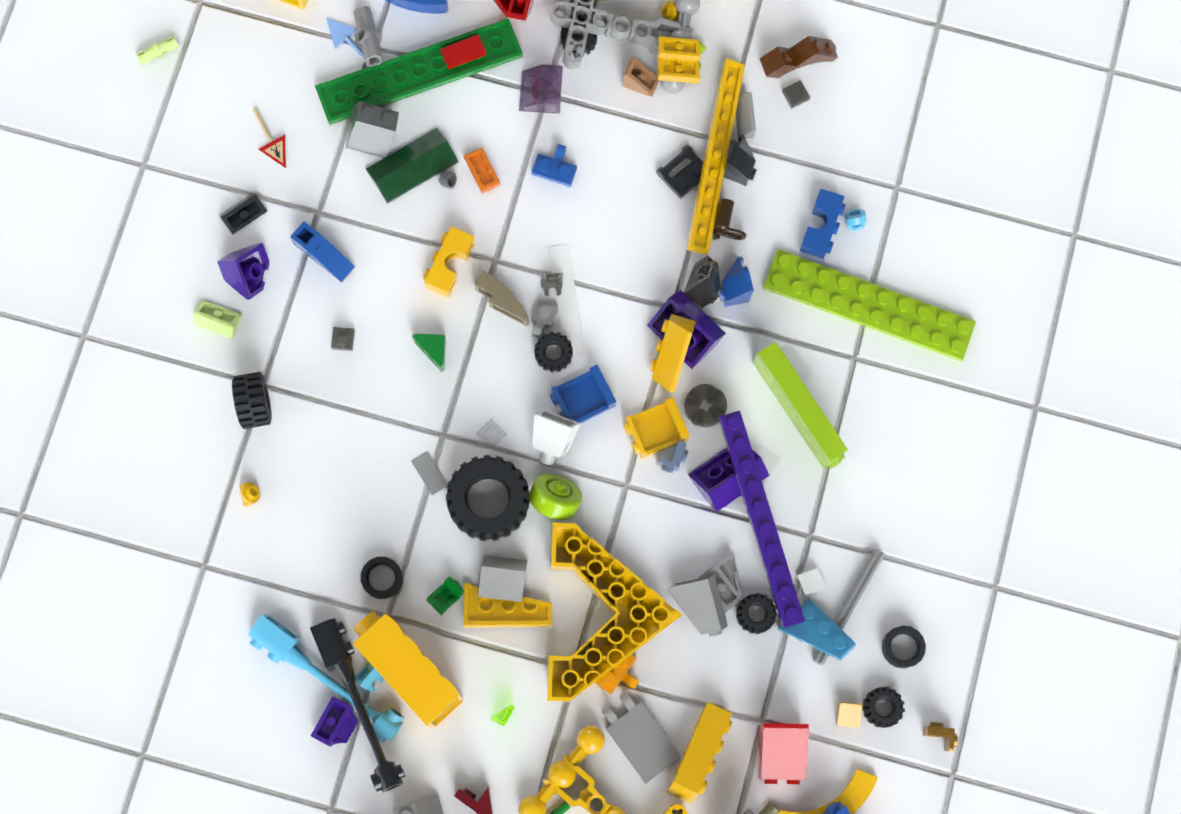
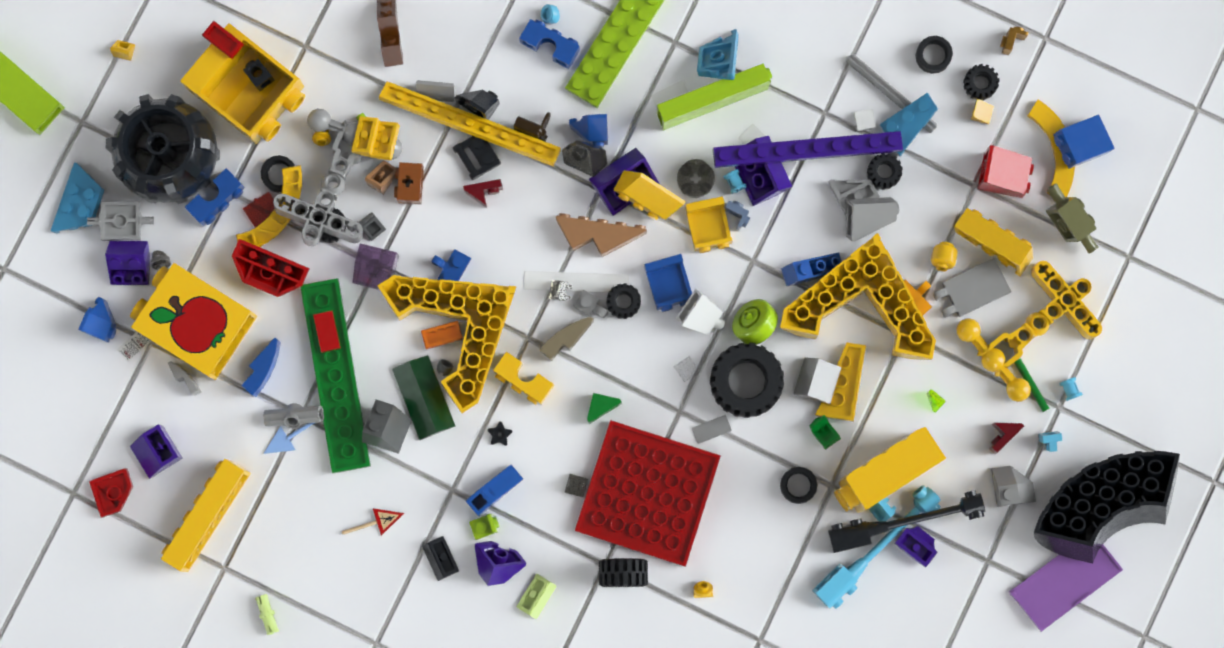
camera: 70 degrees left, 5 degrees up
clear smoke tile [782,80,810,109] -> none
none -> dark grey slope [359,212,386,241]
none -> yellow wedge [377,275,516,413]
none -> dark orange brick [394,162,424,204]
none -> dark red slope [463,179,503,208]
none -> lime bracket [469,514,500,540]
none -> black plate [488,421,513,446]
none -> medium nougat slope [556,213,647,257]
none -> red plate [575,420,721,567]
none -> dark azure wing [697,29,739,80]
none -> medium azure bush [723,169,747,194]
none -> blue slope [781,252,842,287]
none -> yellow head [931,242,958,272]

